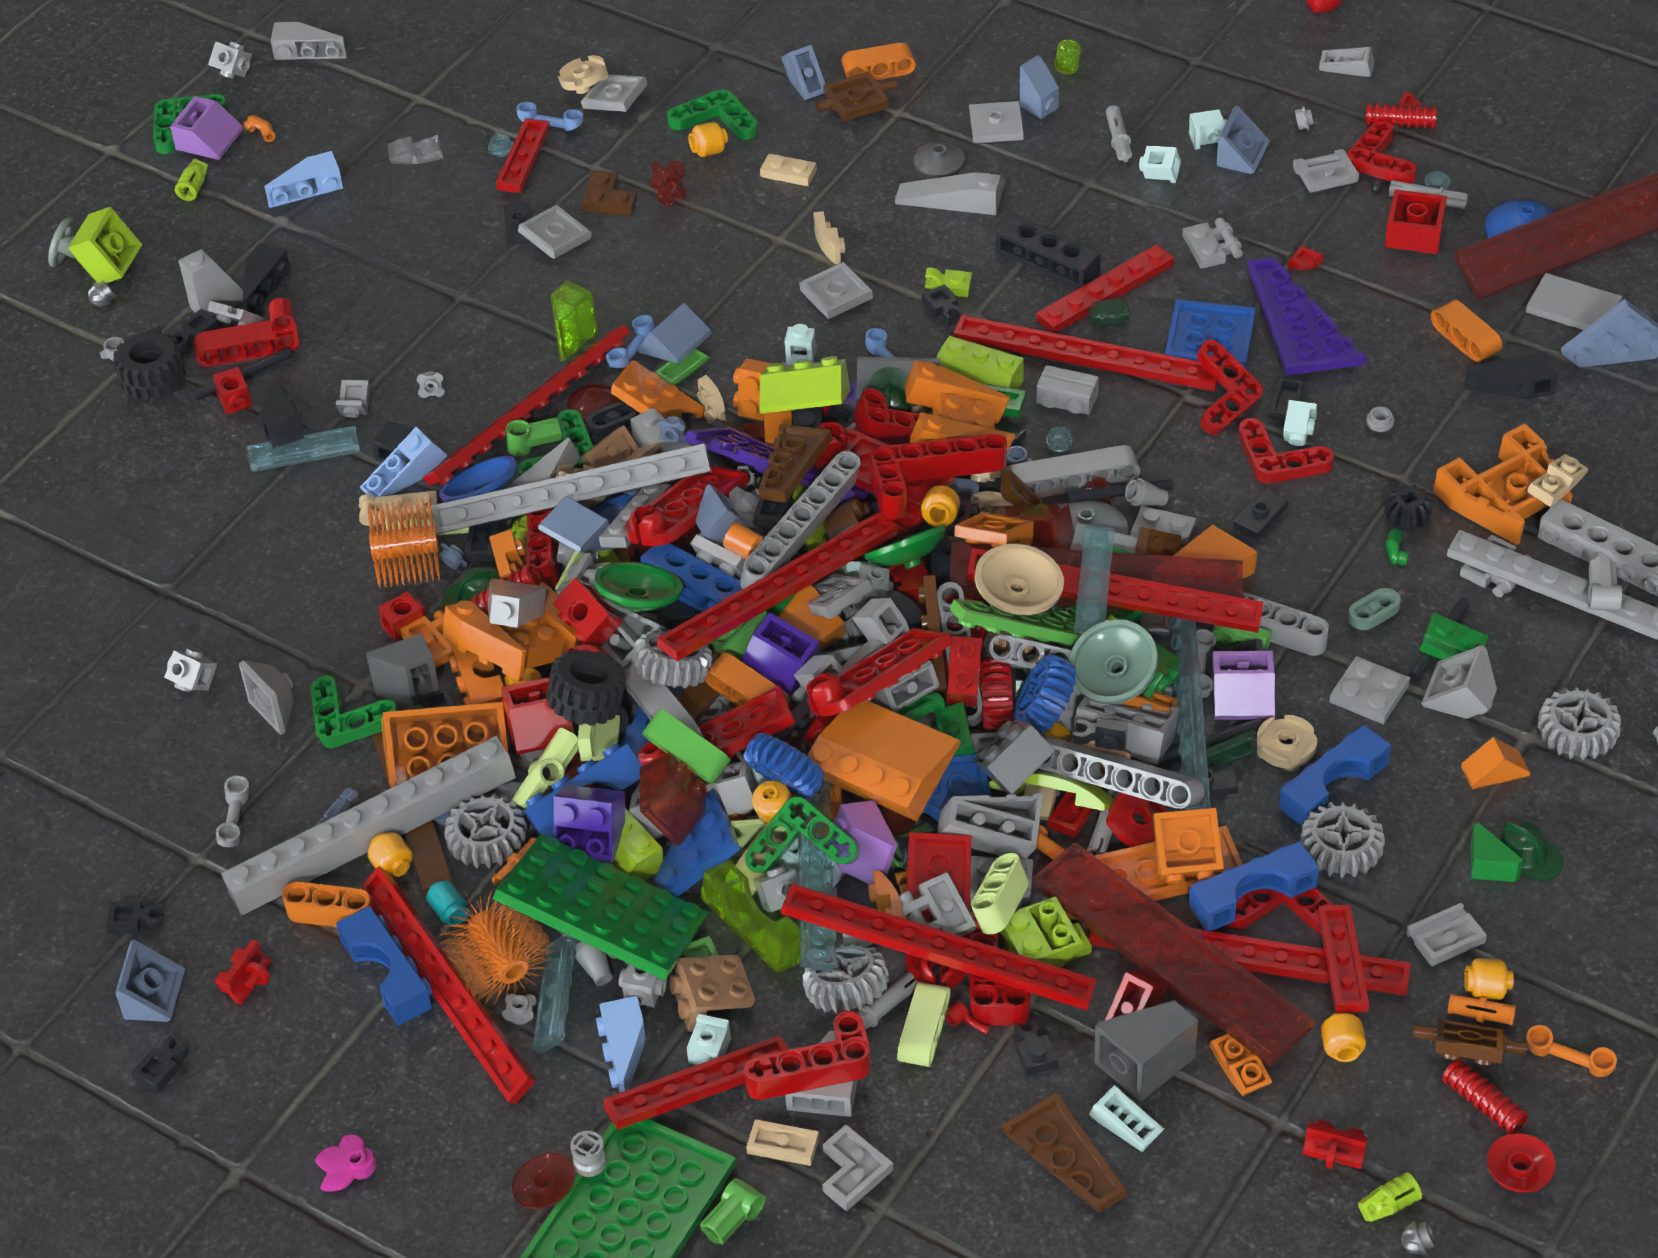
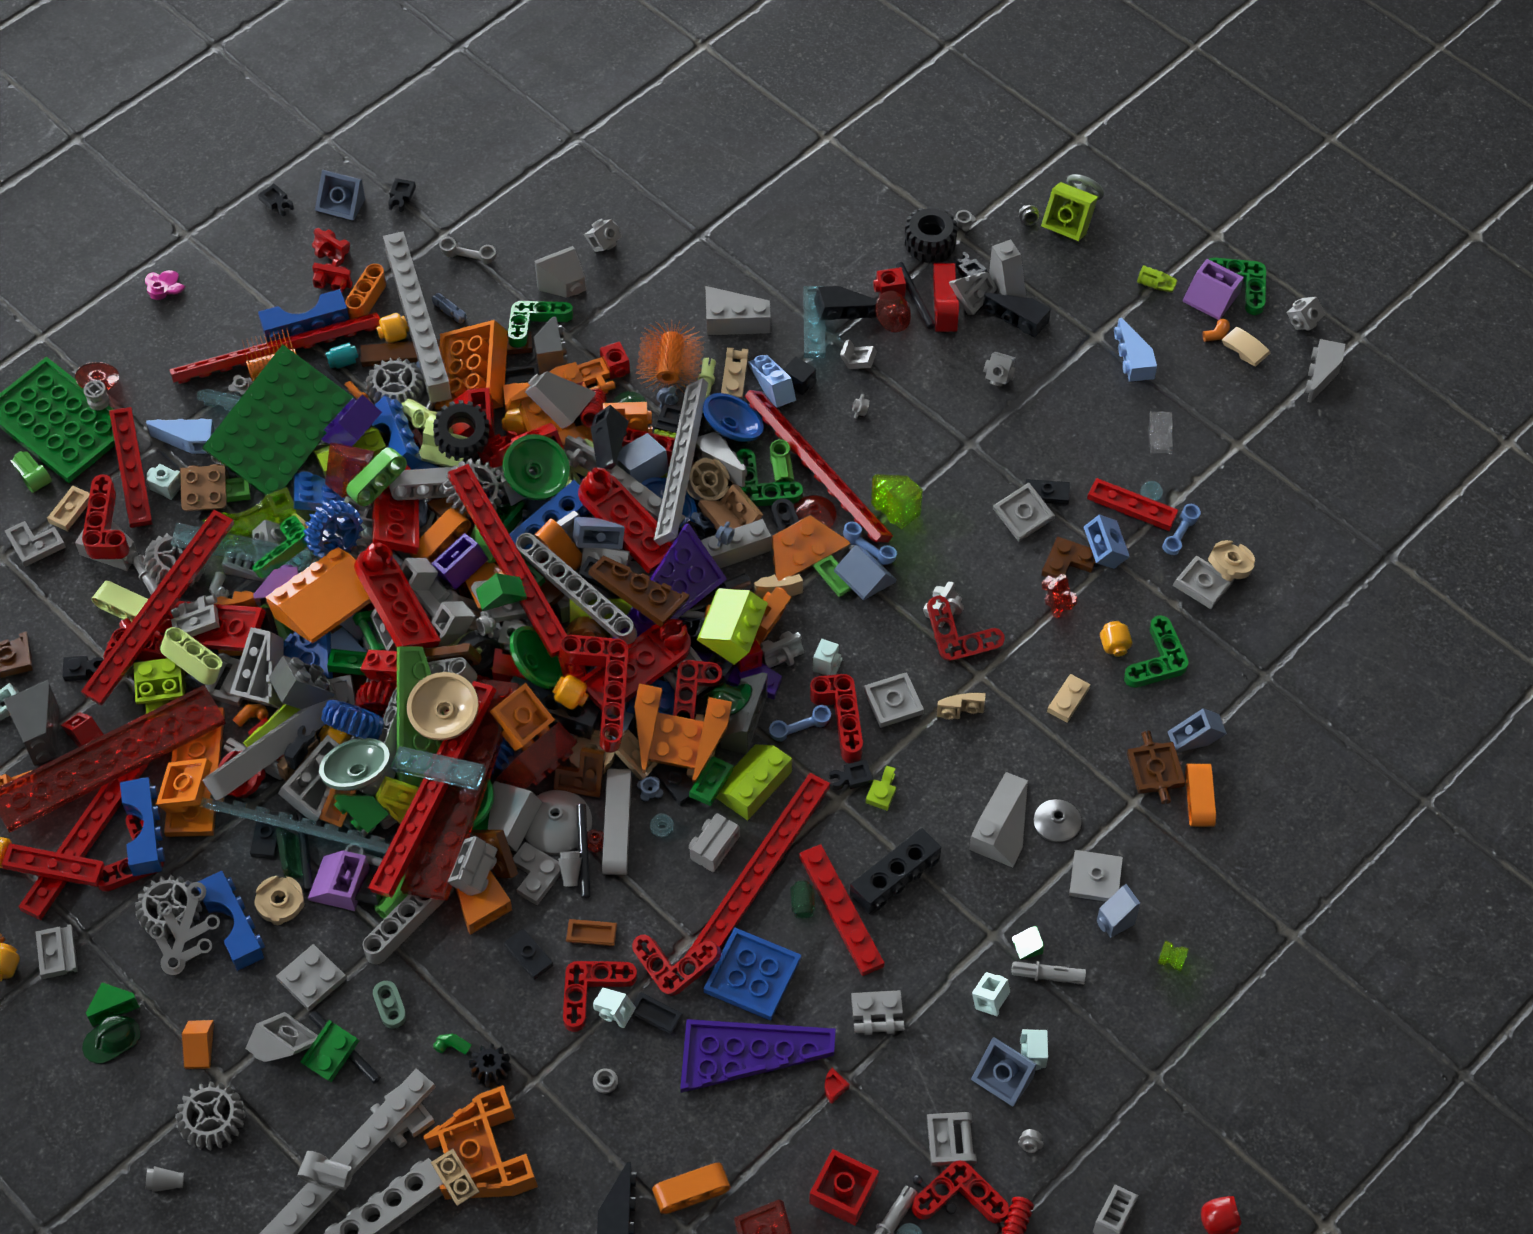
camera: 100 degrees right, 10 degrees up
none -> light grey plant [149,882,220,975]
none -> red hips [312,259,353,293]
none -> light grey brick [448,836,497,896]
none -> light grey plate [475,611,496,638]
none -> green slope [476,573,527,611]
none -> dark orange tile [566,919,617,946]
none -> black slope [591,405,629,470]
none -> light grey wedge [705,286,771,335]
none -> red beam [810,674,863,764]
none -> clear red dish [876,291,911,333]
none -> light grey hips [923,581,964,627]
none -> red beam [927,595,1005,661]
none -> light grey brick [983,352,1016,386]
none -> slope [1012,926,1044,960]
none -> medium blue brick [1084,515,1130,569]
none -> tan slope [1222,327,1270,367]

